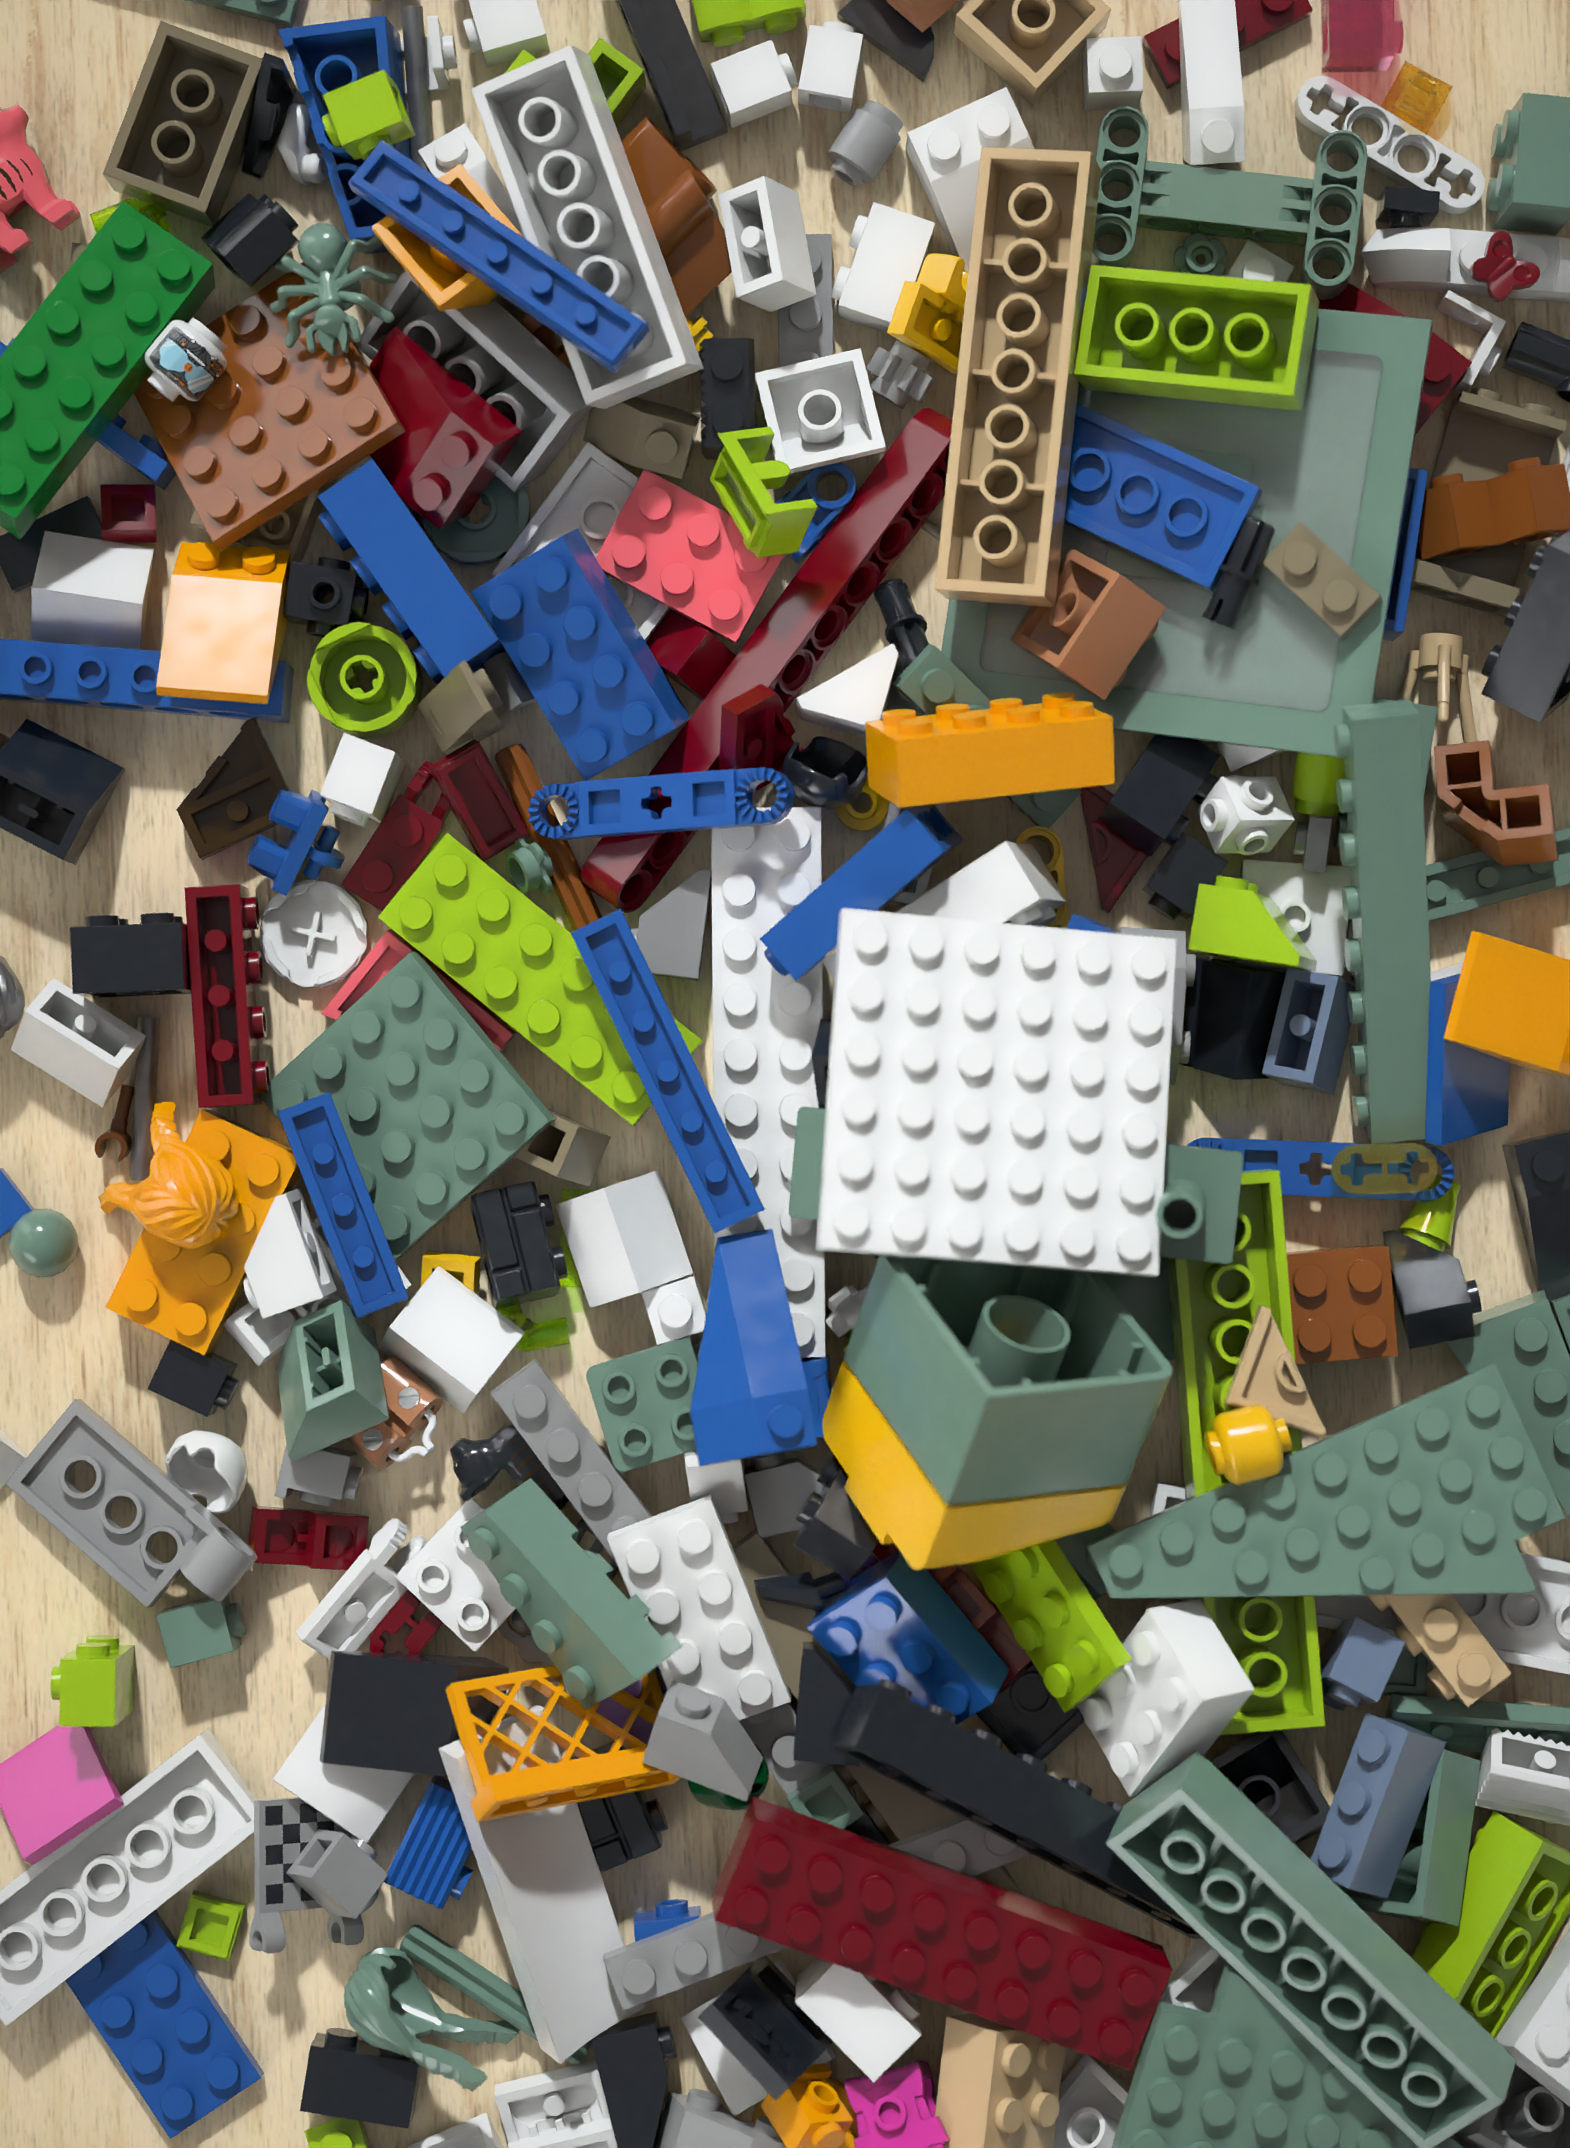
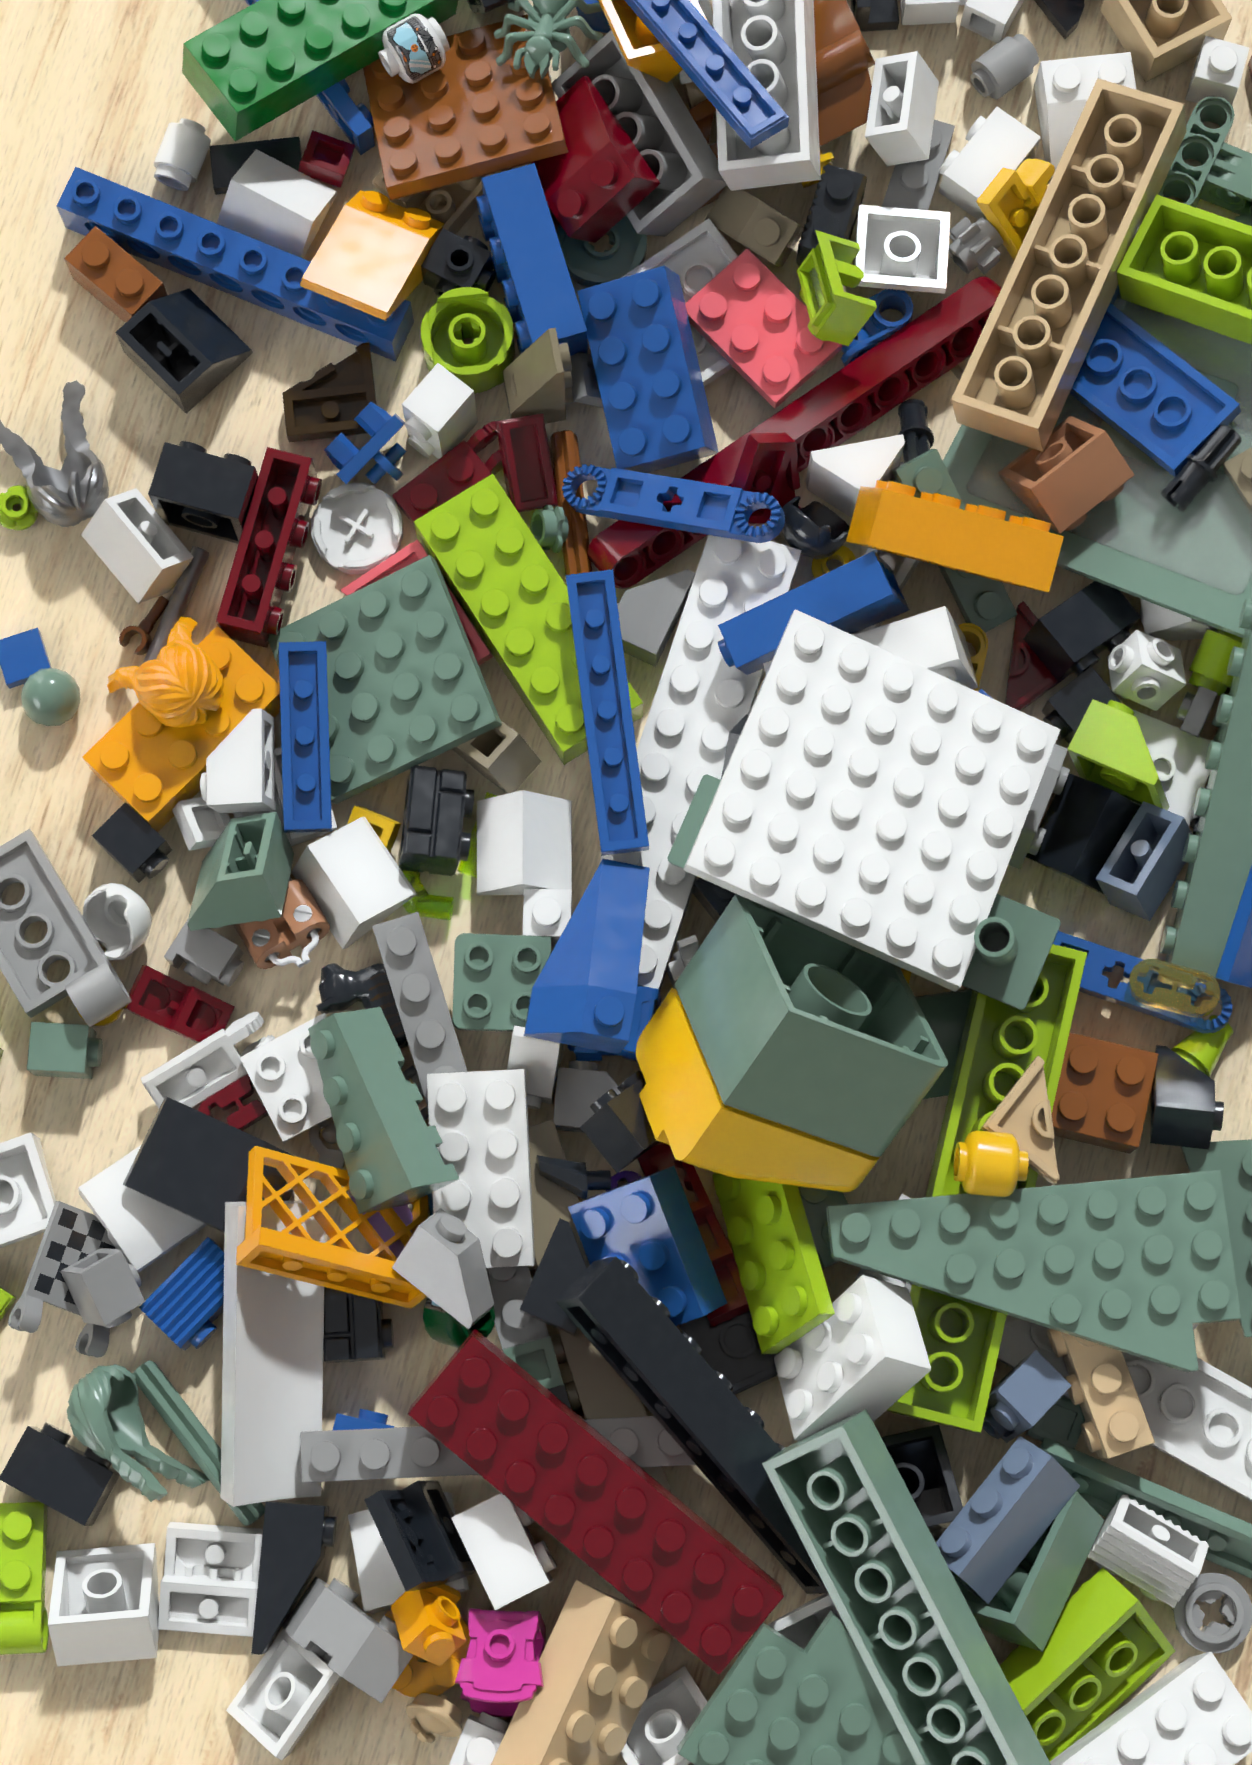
camera: 20 degrees right, 10 degrees down
dark red slope [646,609,736,701] -> none

